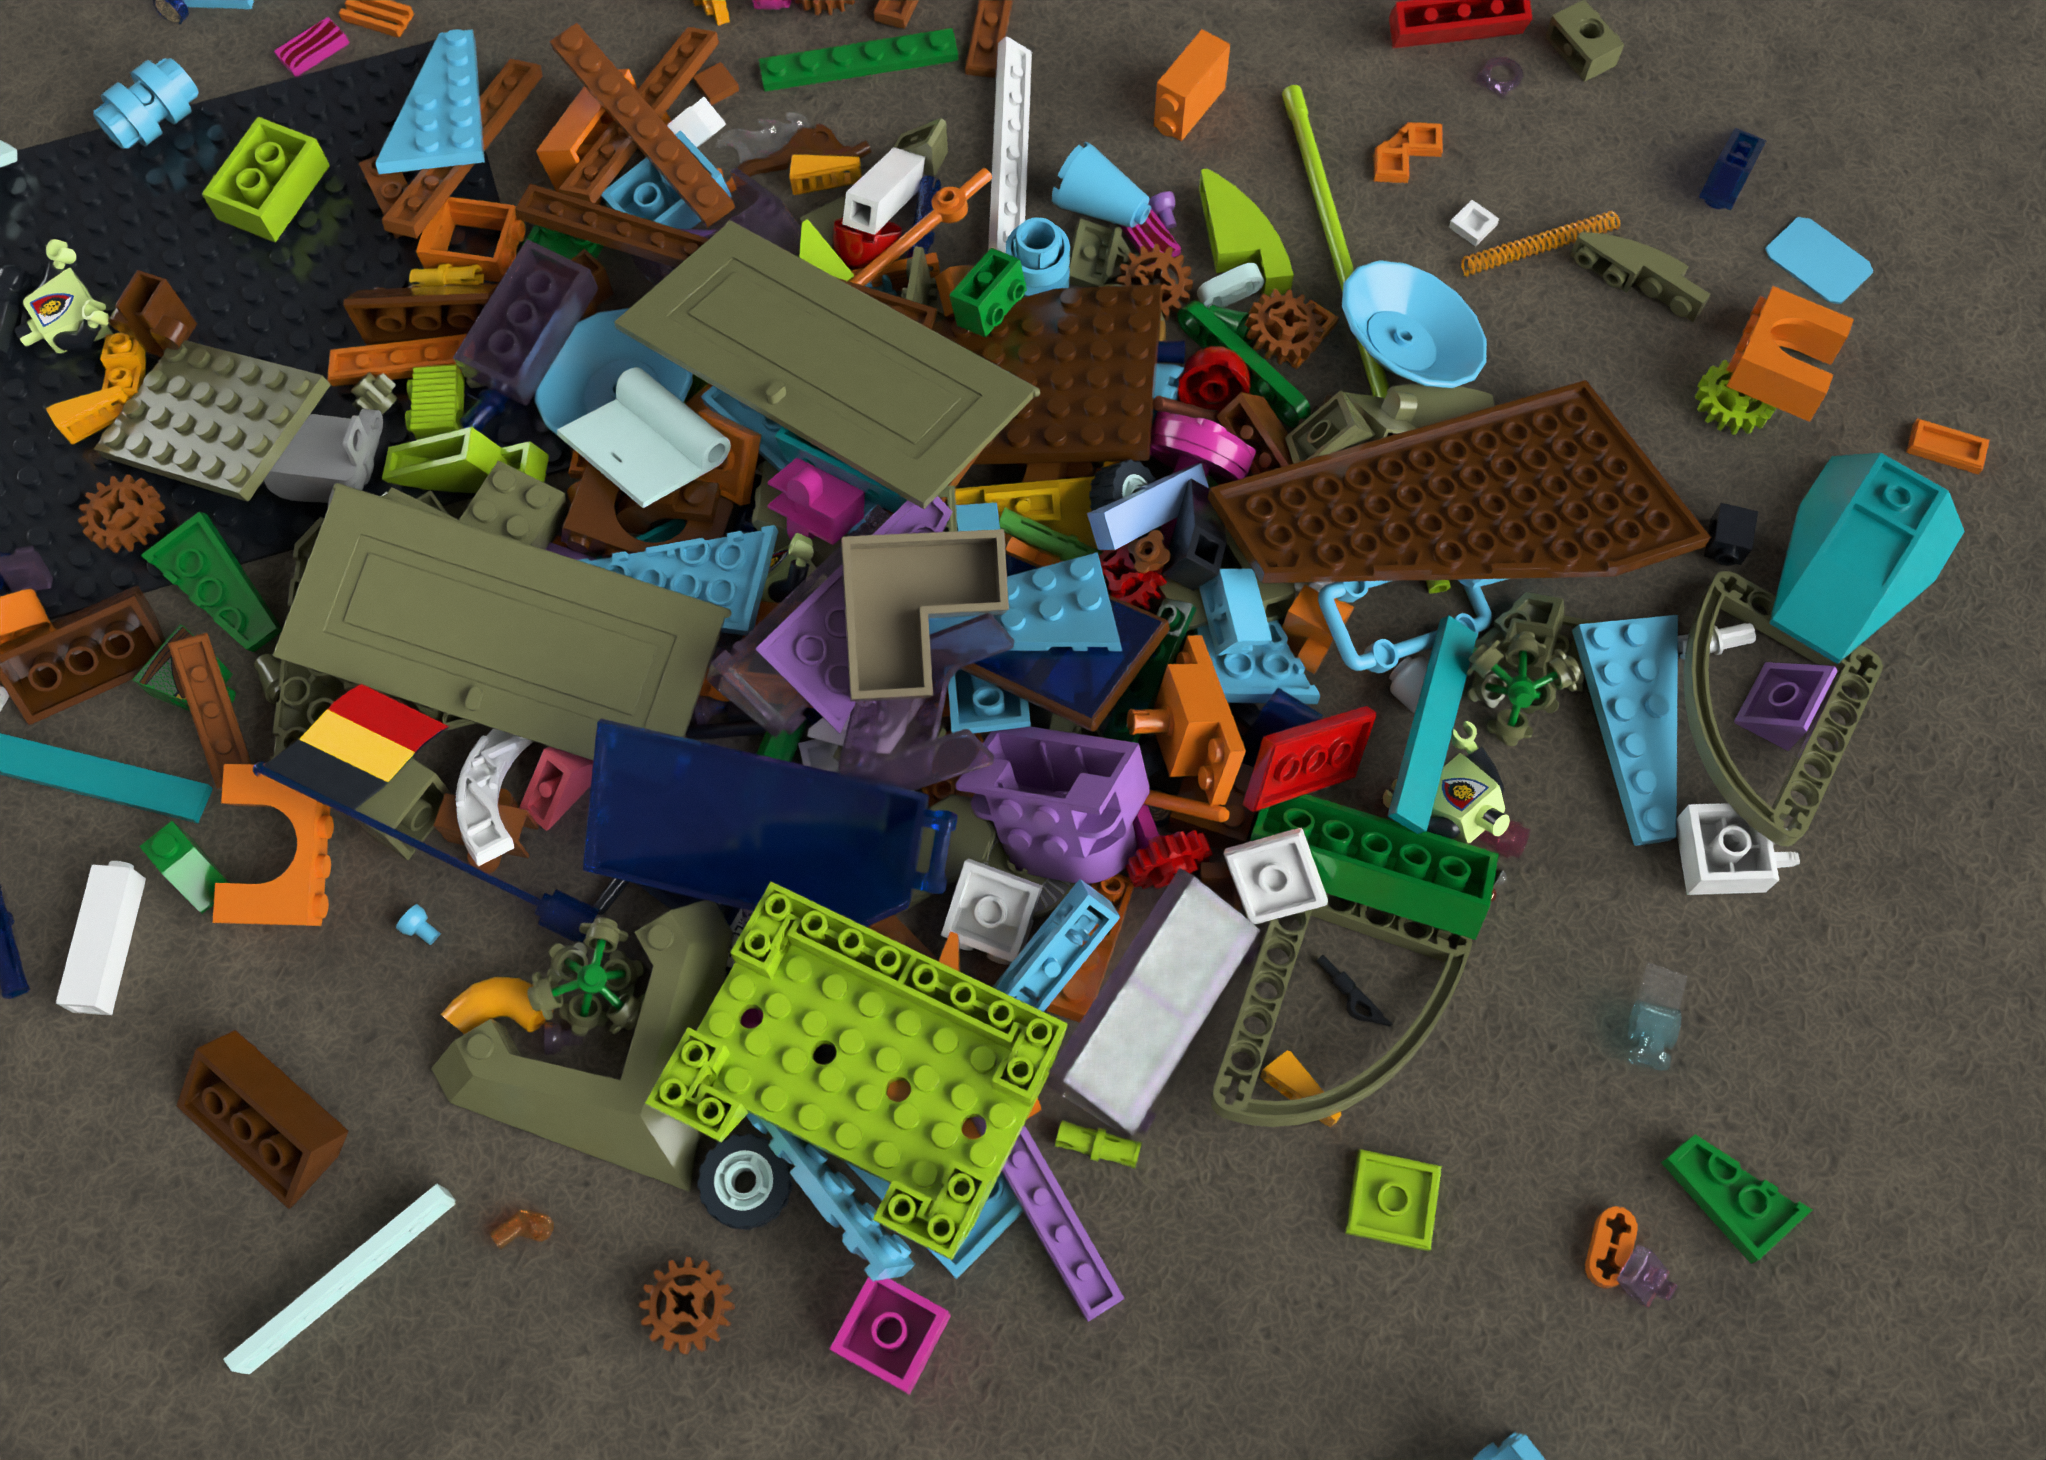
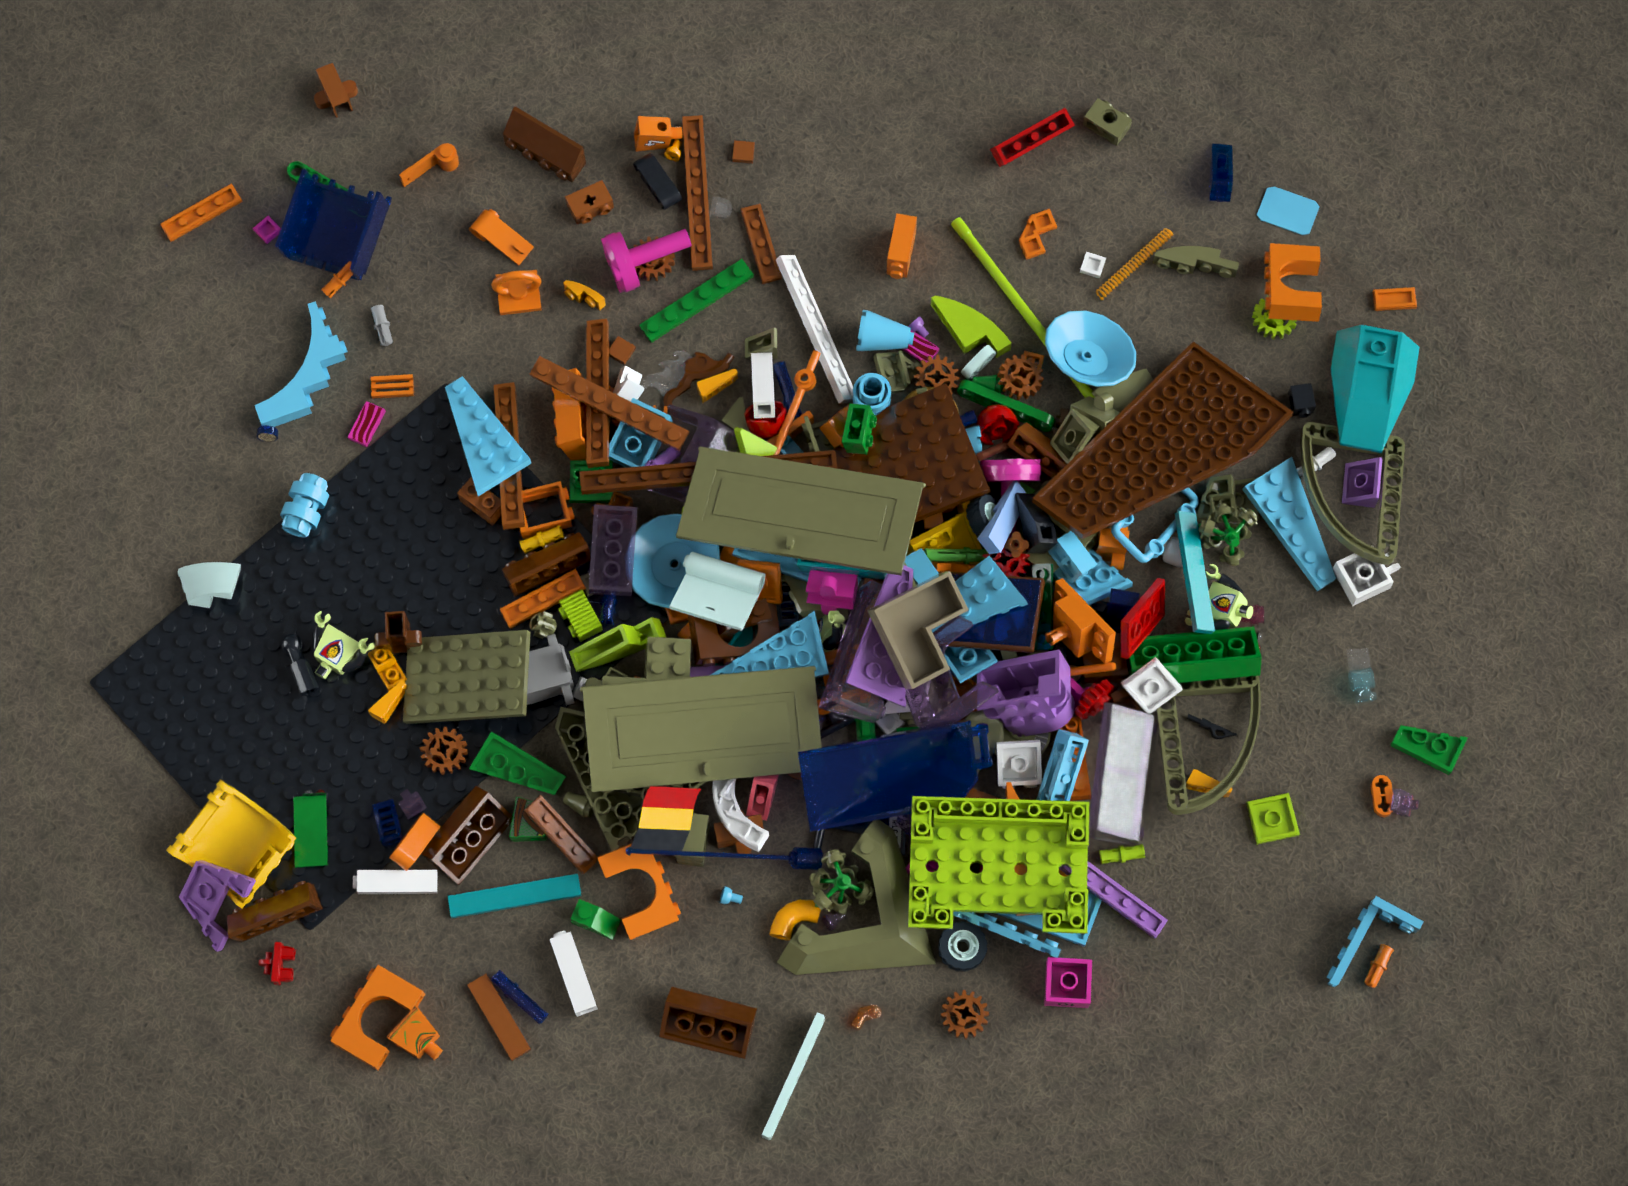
camera: 25 degrees left, 5 degrees up
lime brick [202,117,330,242] -> none
piece [1476,57,1523,98] -> none

